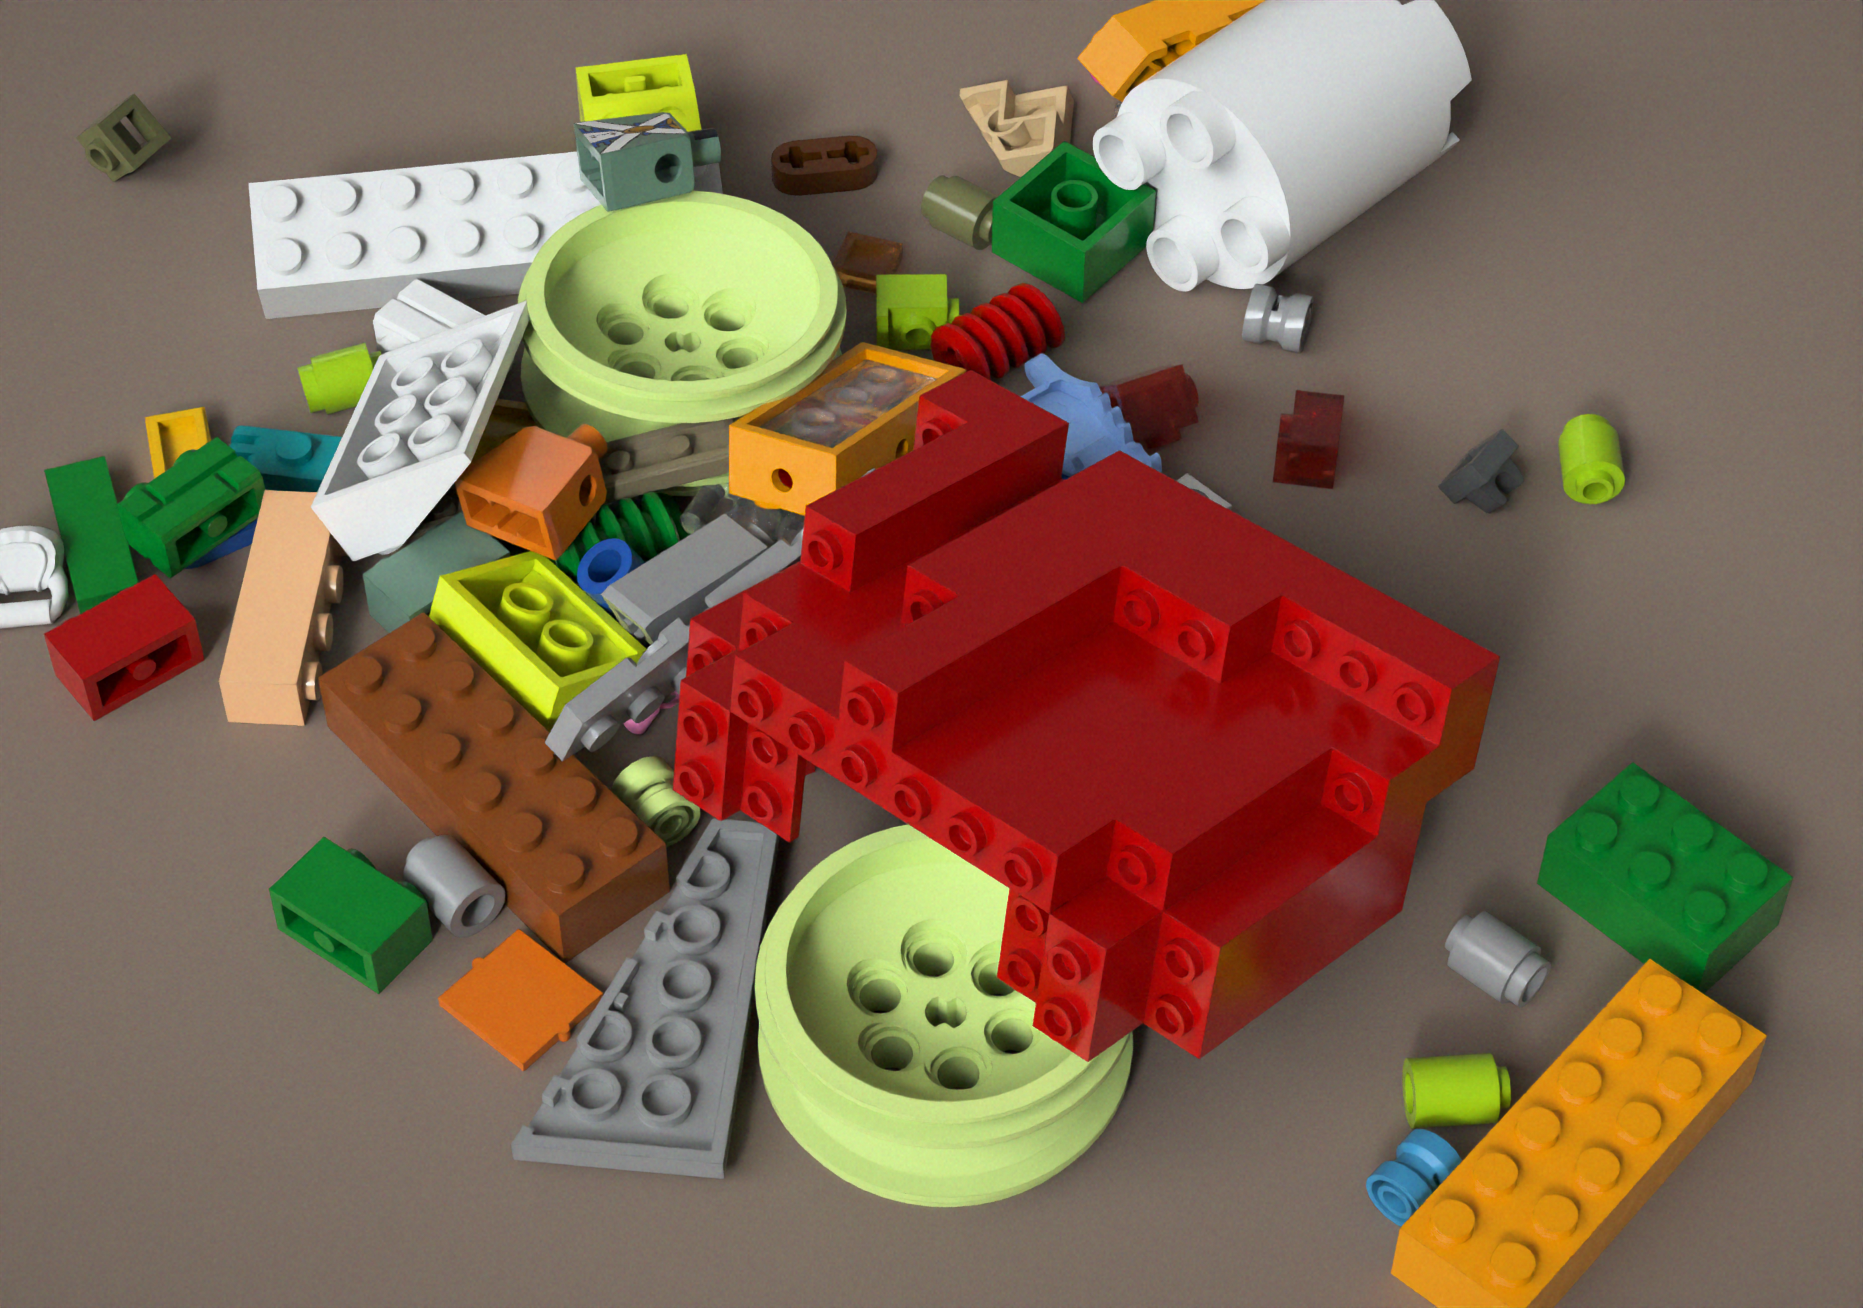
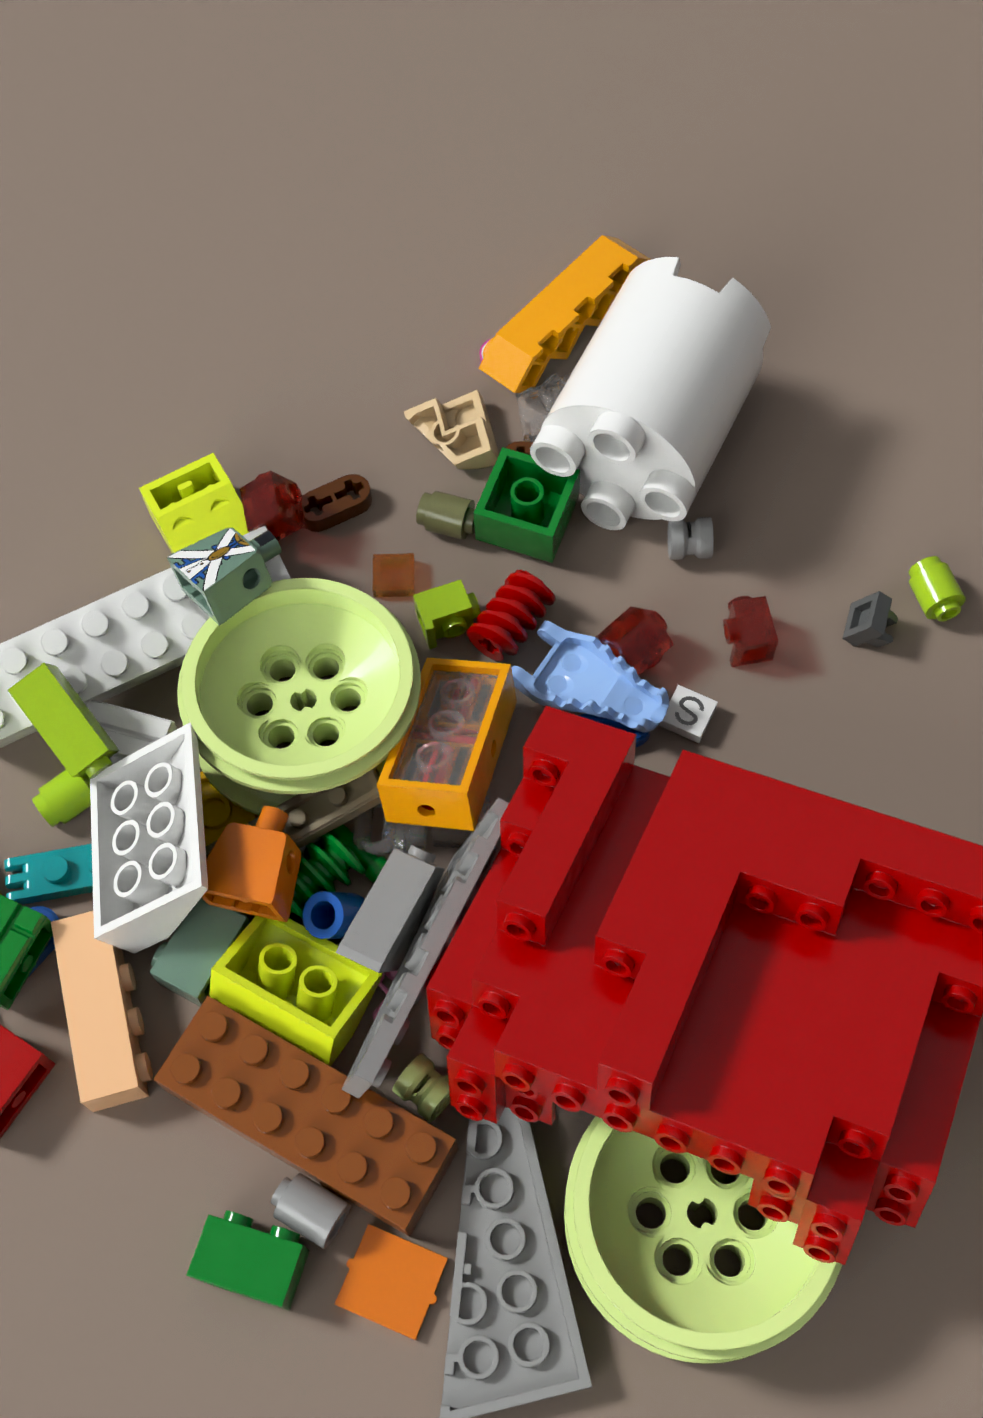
camera: 15 degrees left, 15 degrees up
none -> lime brick [8,663,120,779]
none -> clear red brick [240,470,306,541]

